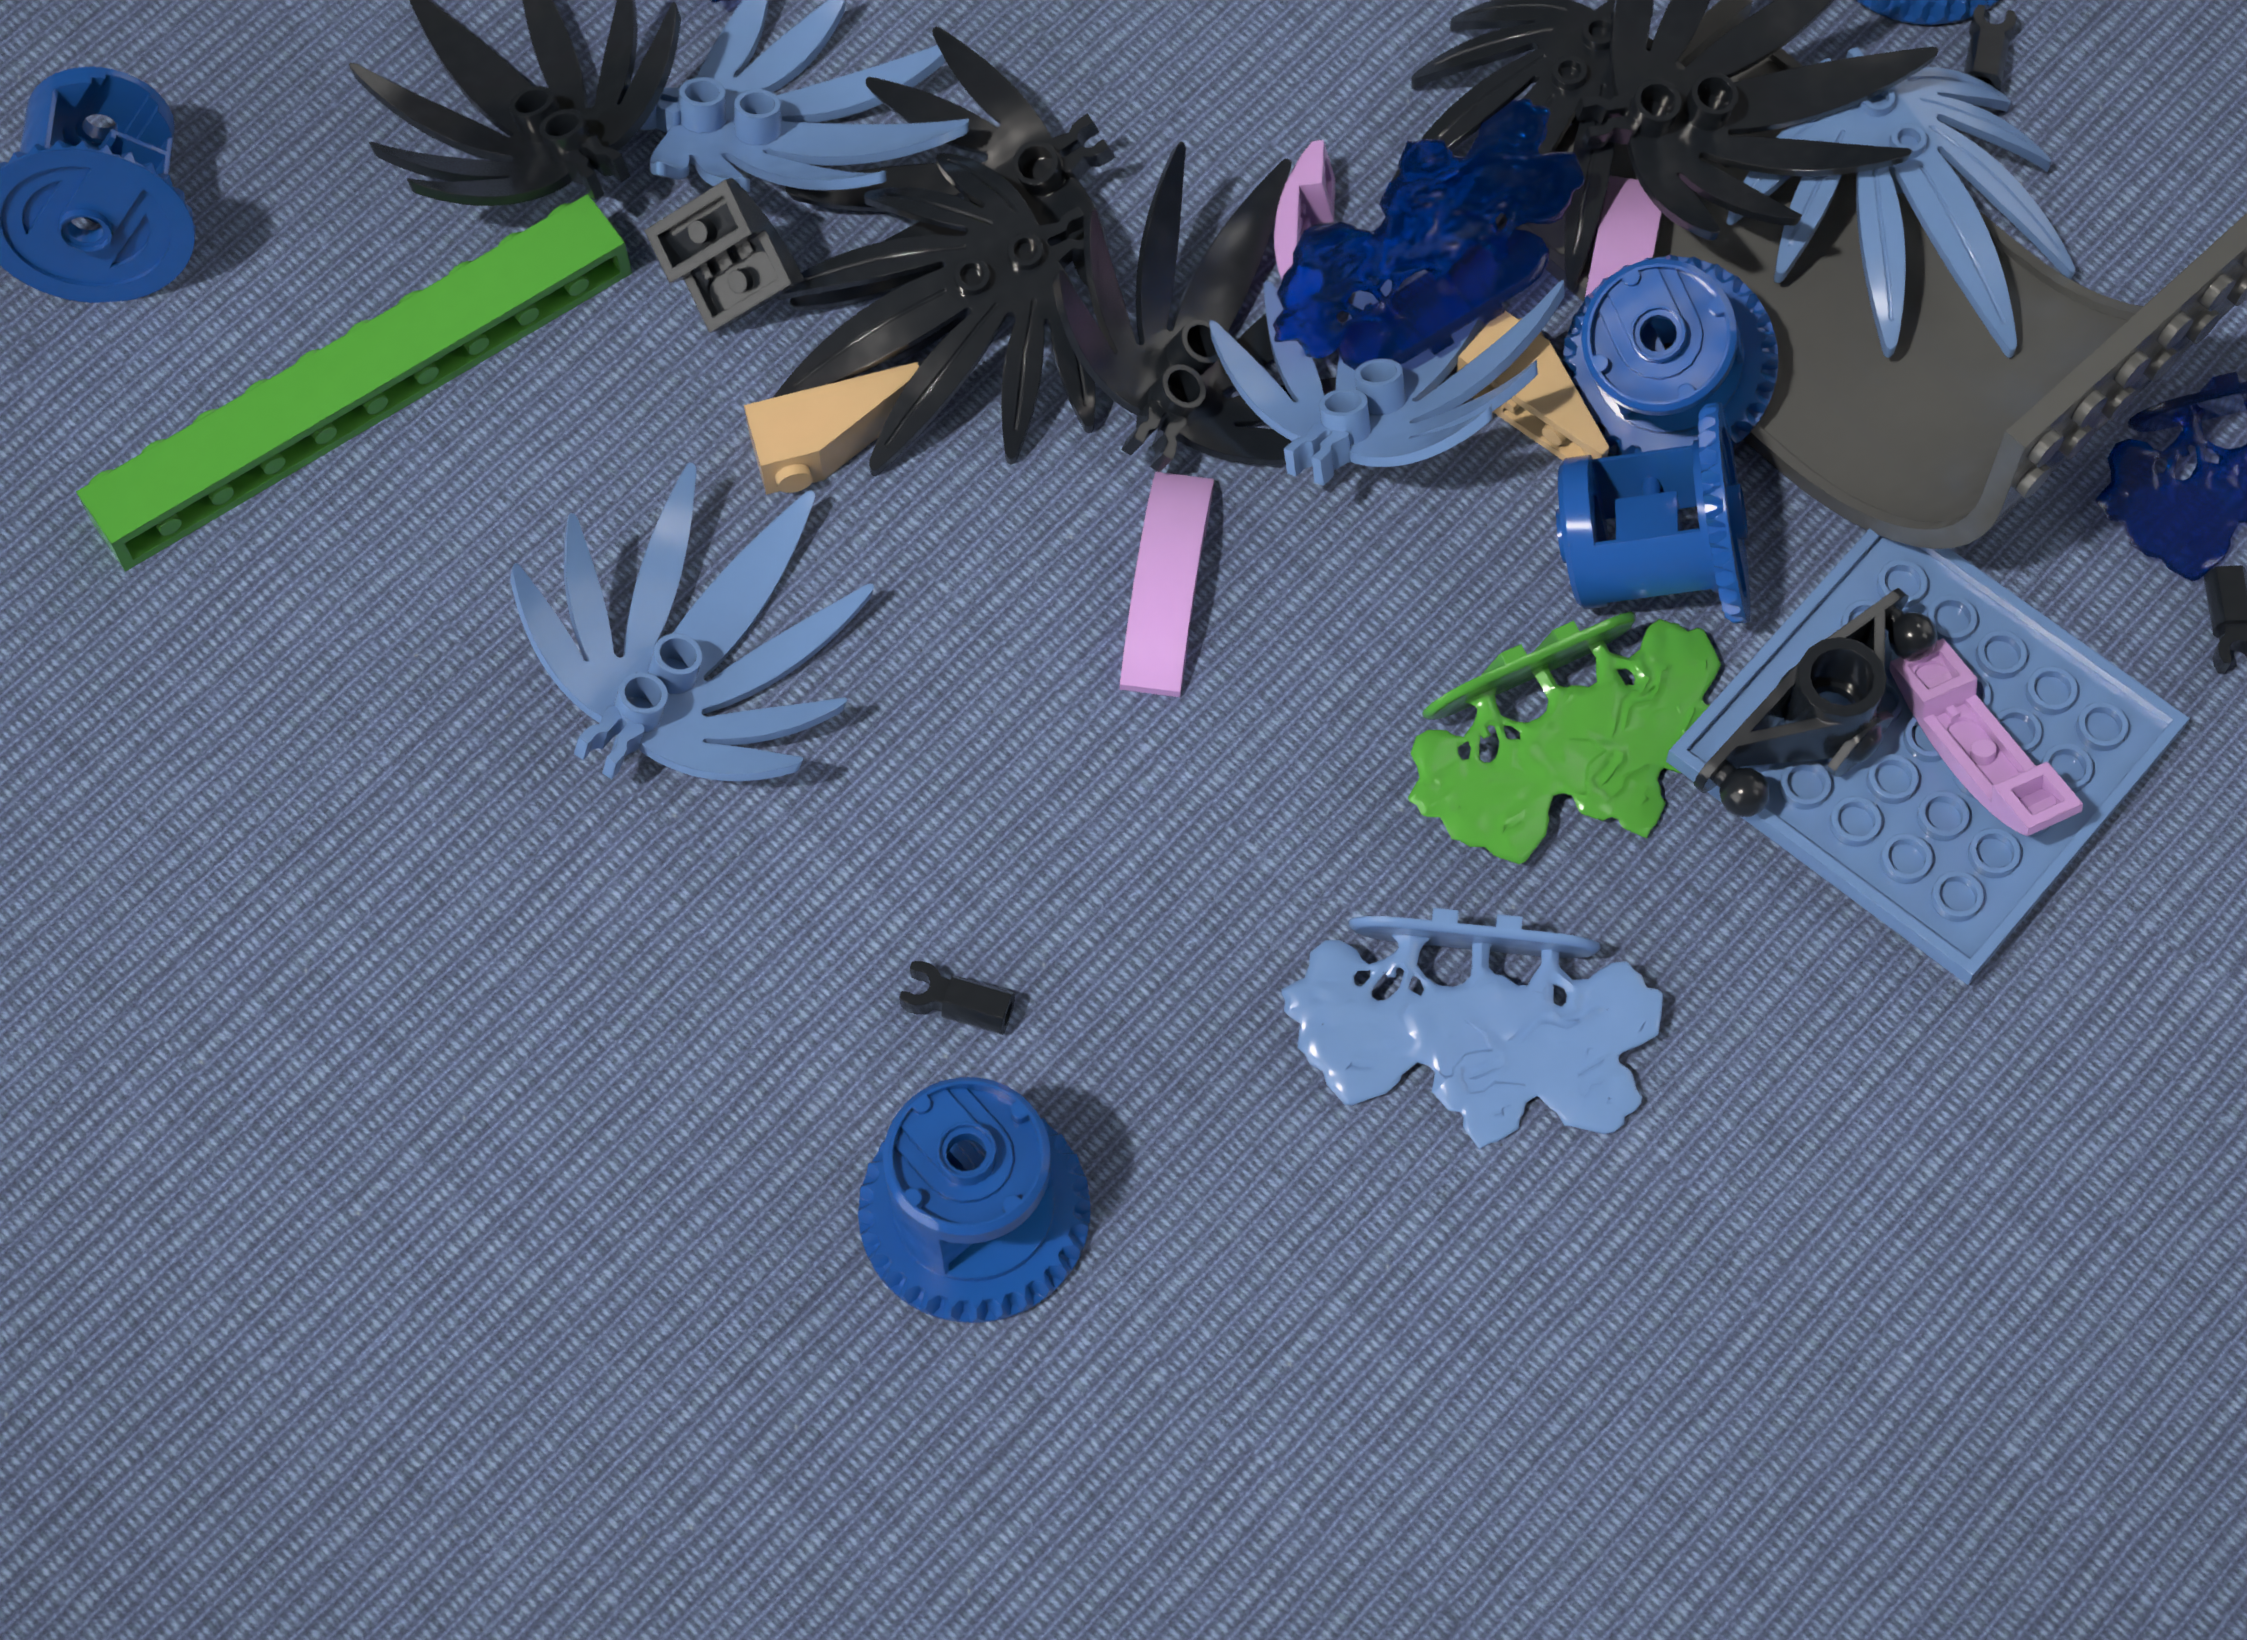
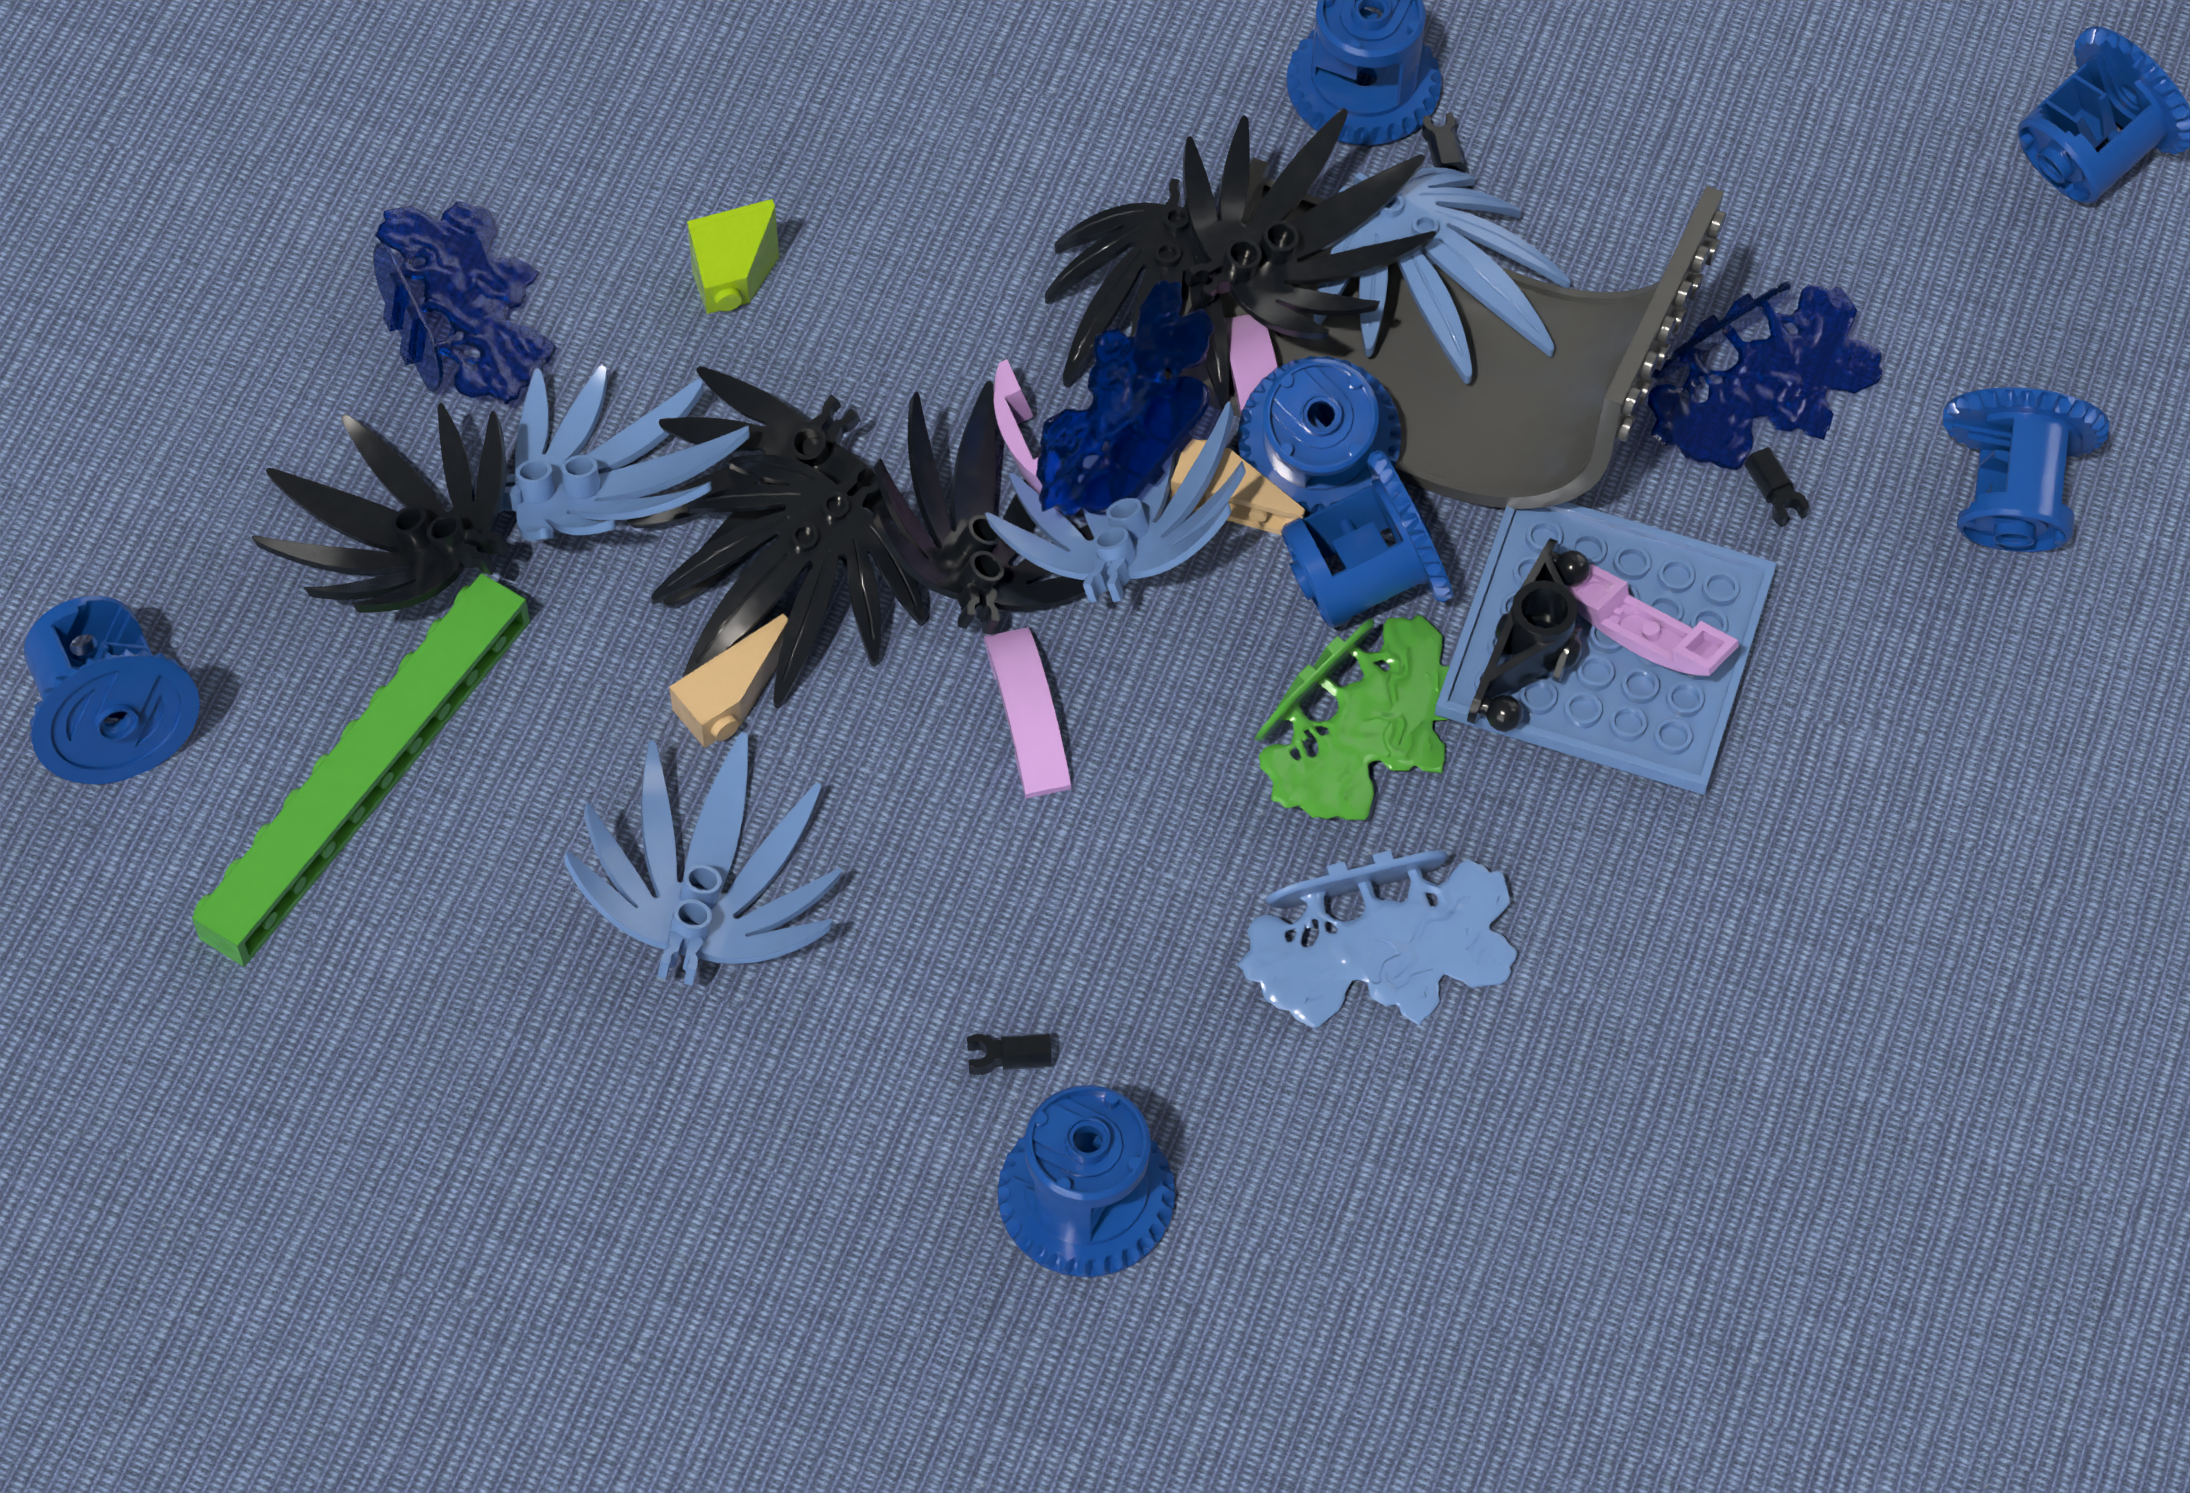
camera: 25 degrees left, 5 degrees down
black slope [644,178,805,333] -> none

